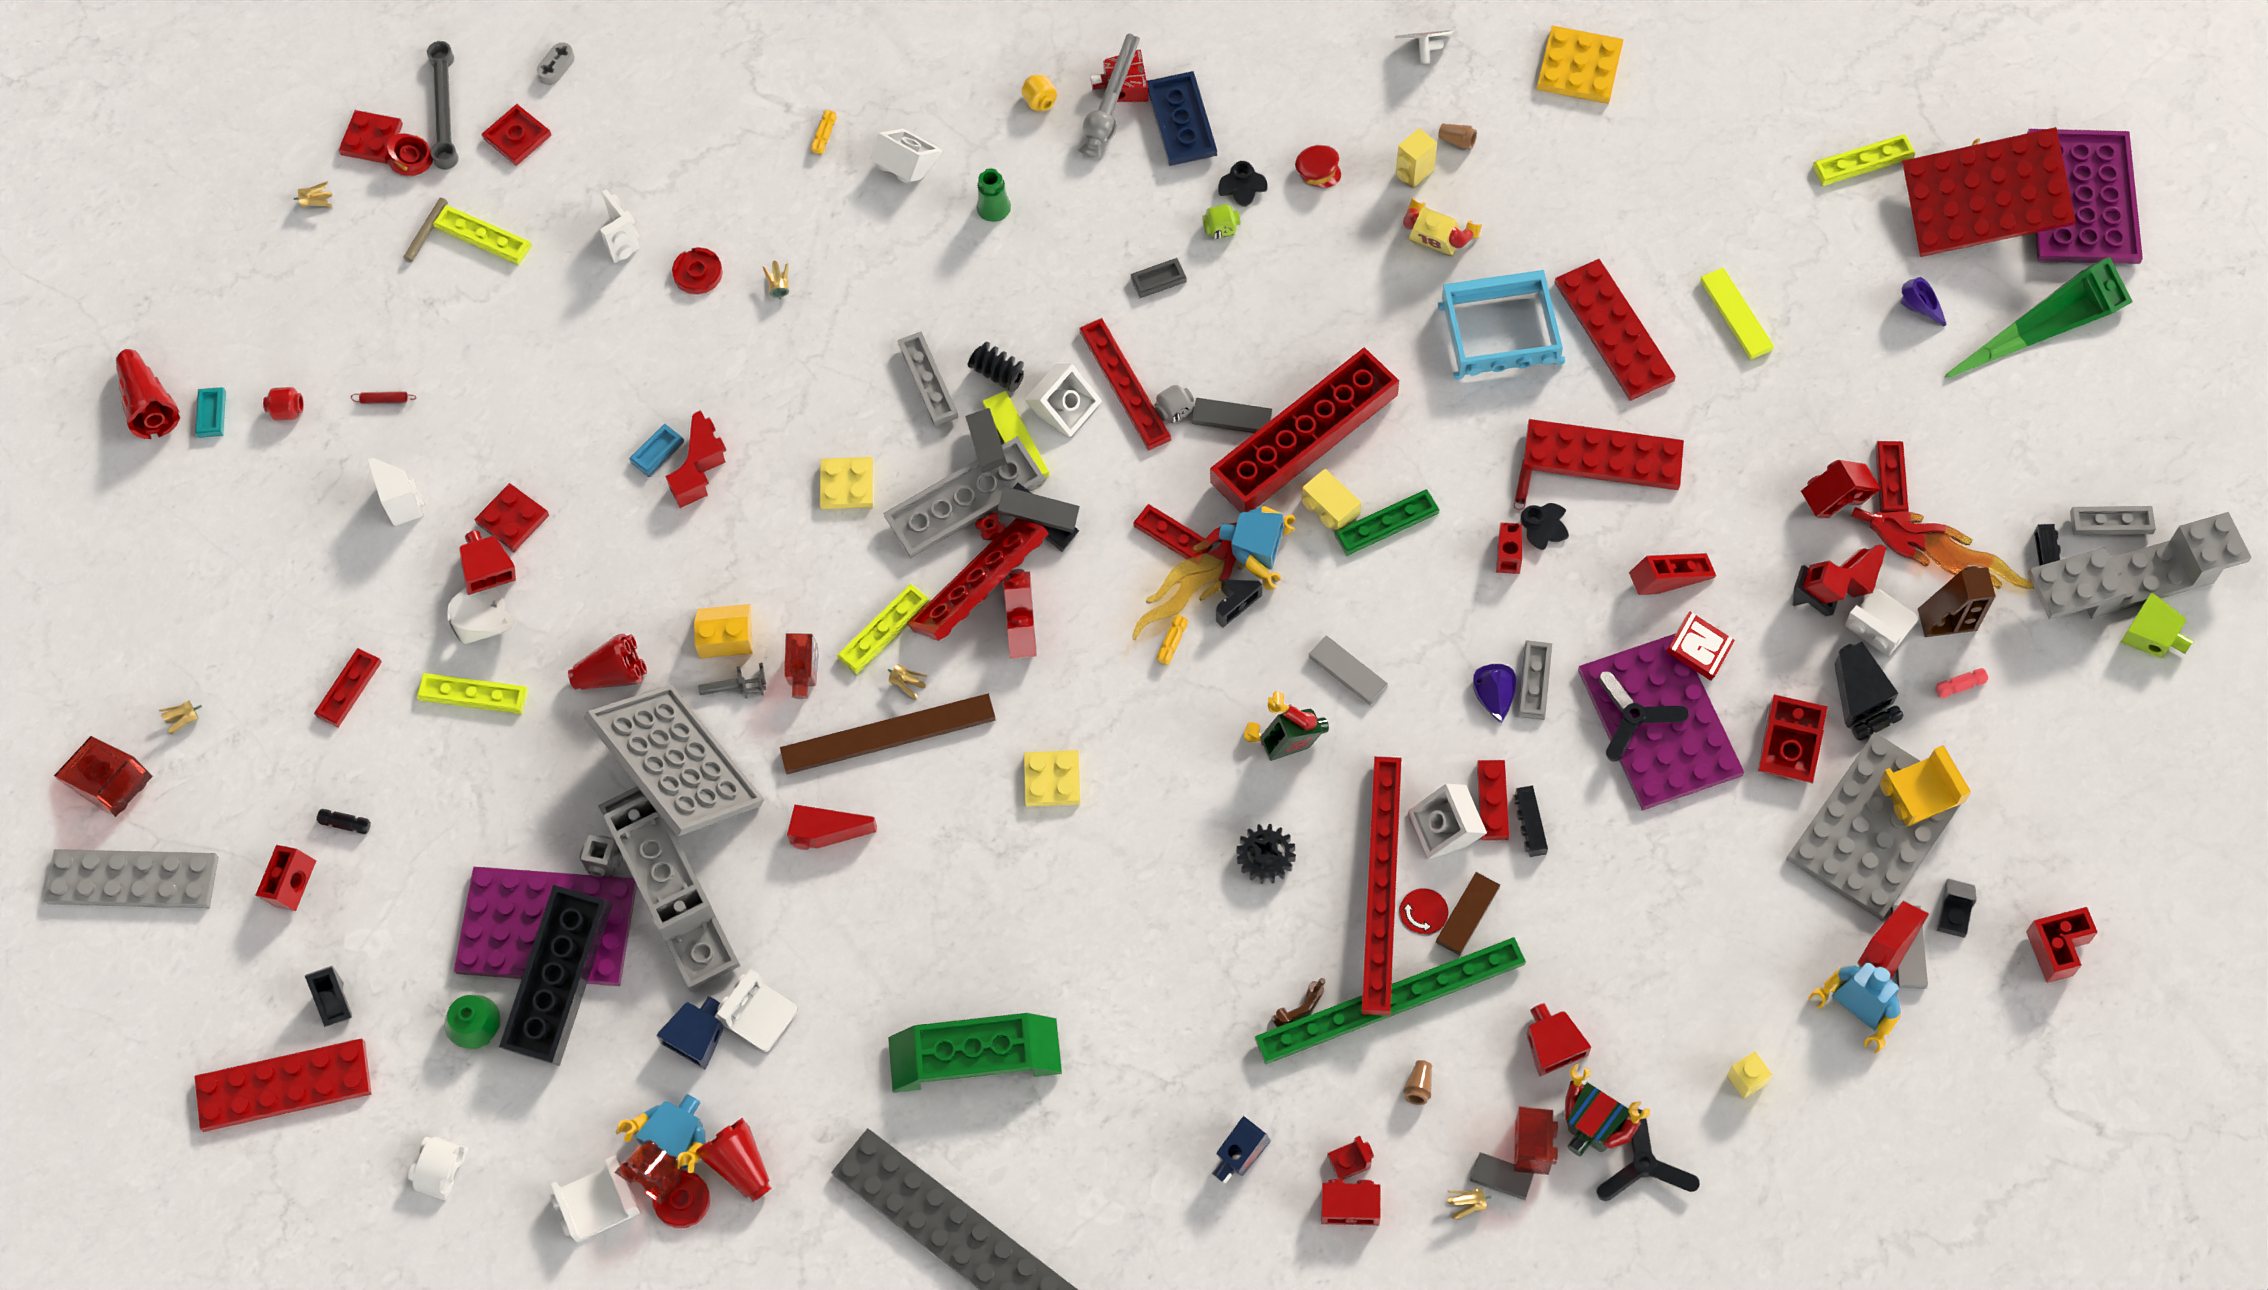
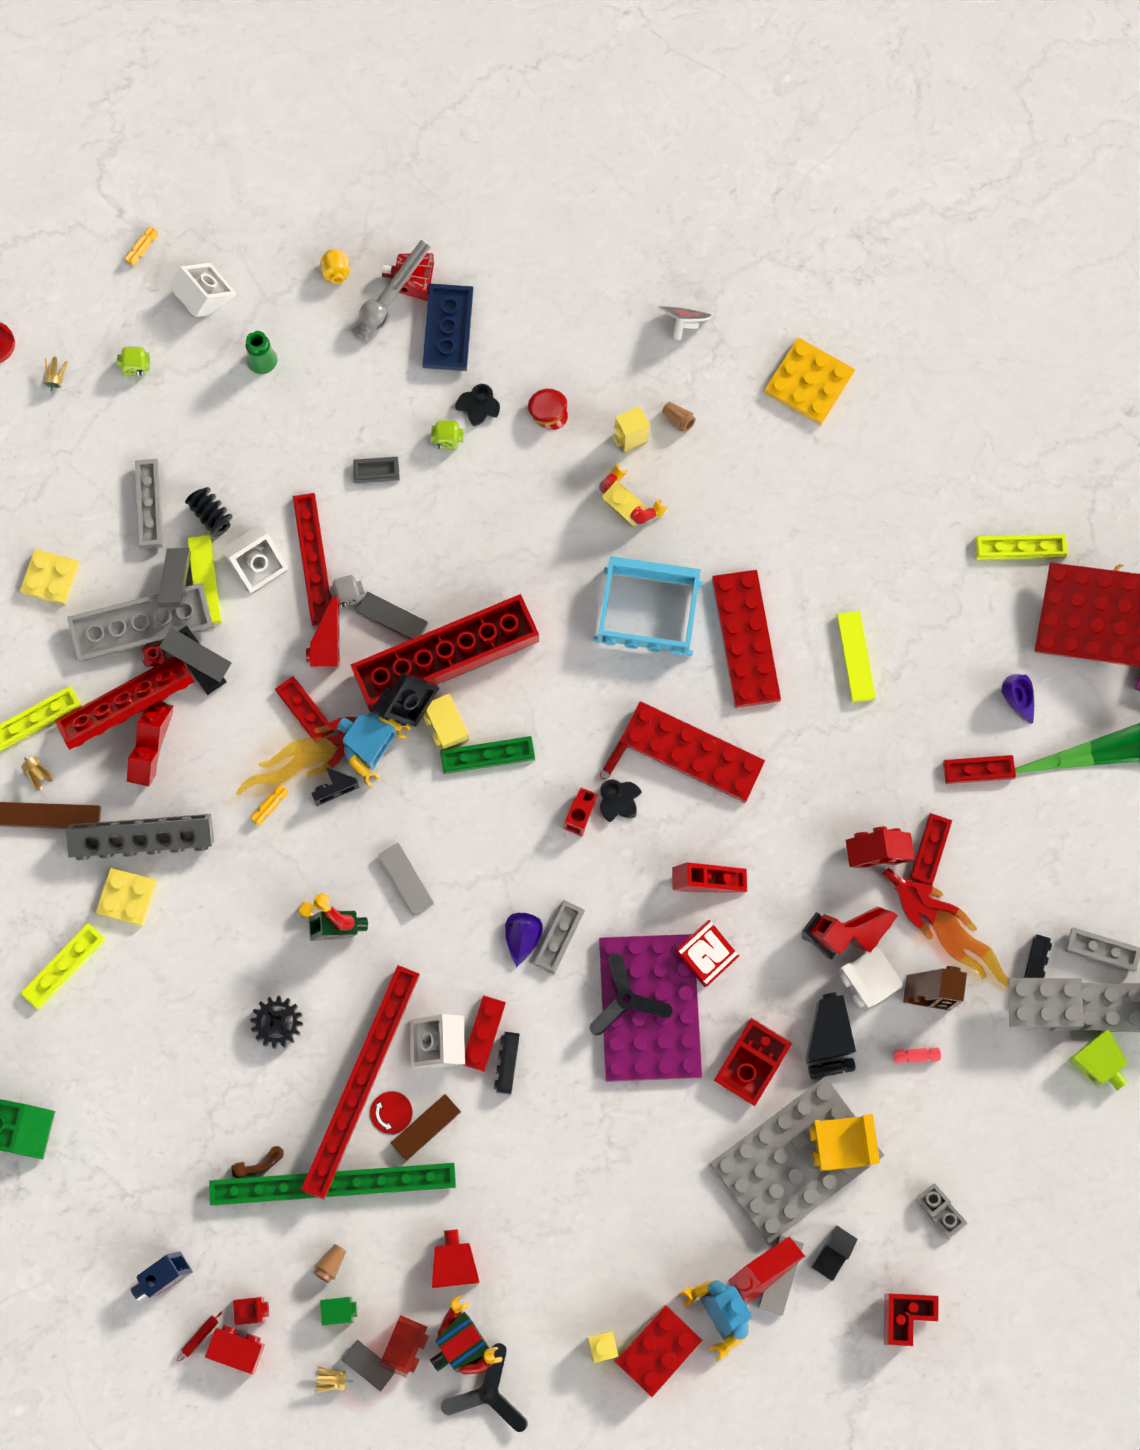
camera: 10 degrees right, 10 degrees up
none -> neon yellow tile [20,923,106,1010]
none -> dark grey brick [66,814,214,860]
none -> lime head [117,347,150,376]
none -> red piece [177,1311,222,1362]
none -> red slope [306,597,340,667]
none -> green brick [320,1297,358,1326]
none -> black plate [374,672,440,727]
none -> red brick [614,1305,703,1397]
none -> light grey slope [916,1183,967,1240]
none -> red tile [943,755,1016,784]

